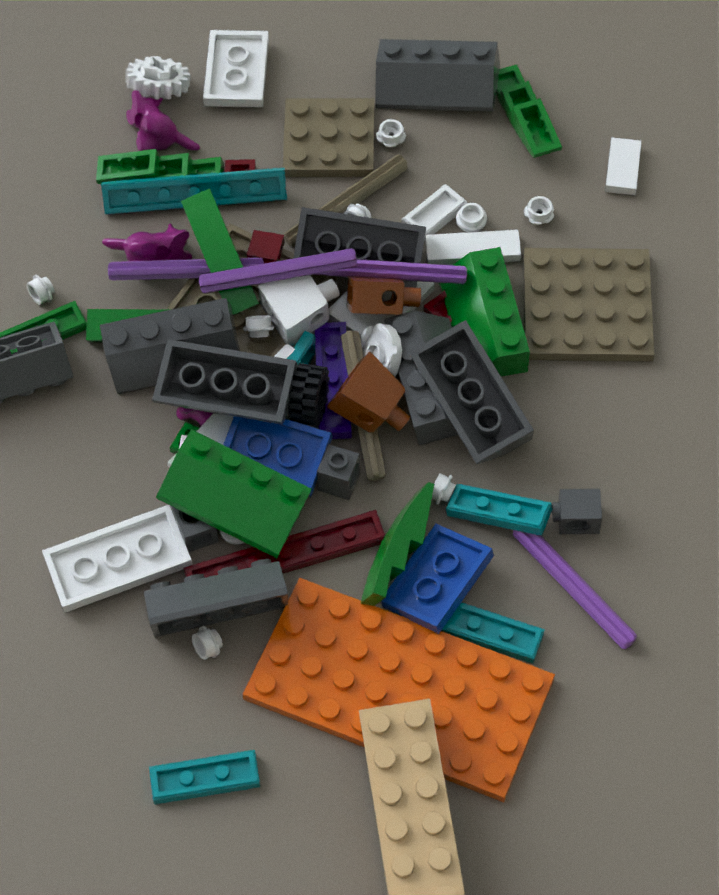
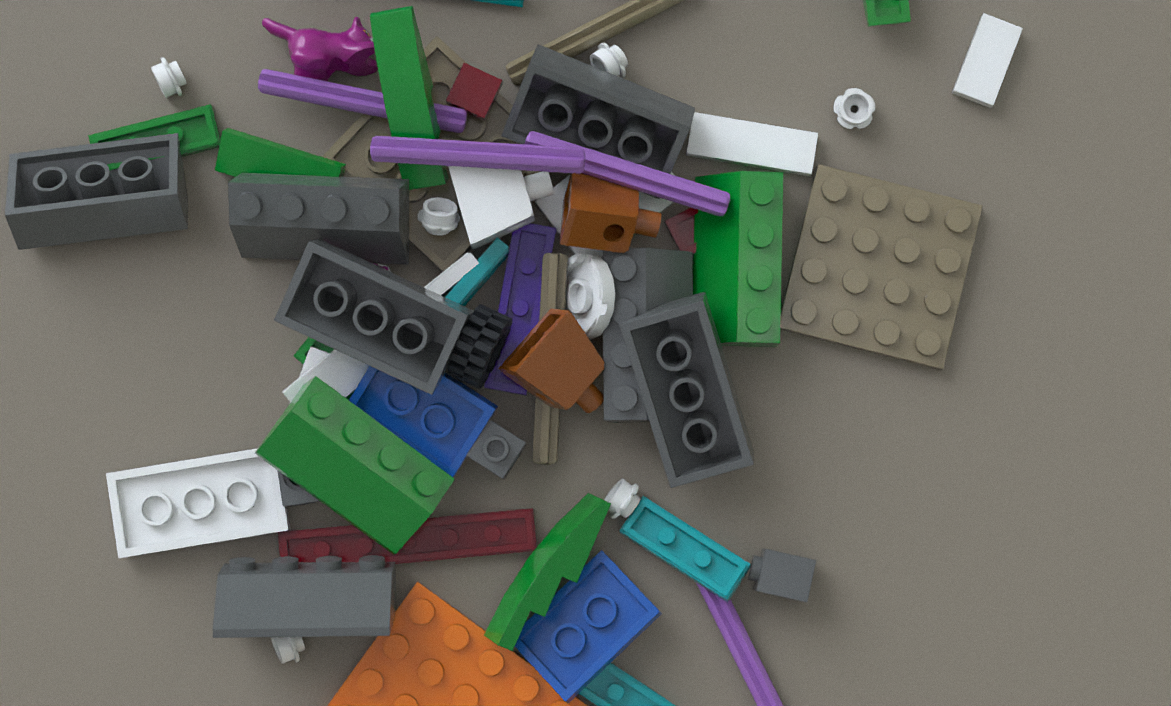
camera: 10 degrees right, 25 degrees up
white tile [402,184,467,242] -> none
white plate [456,203,487,232] -> none

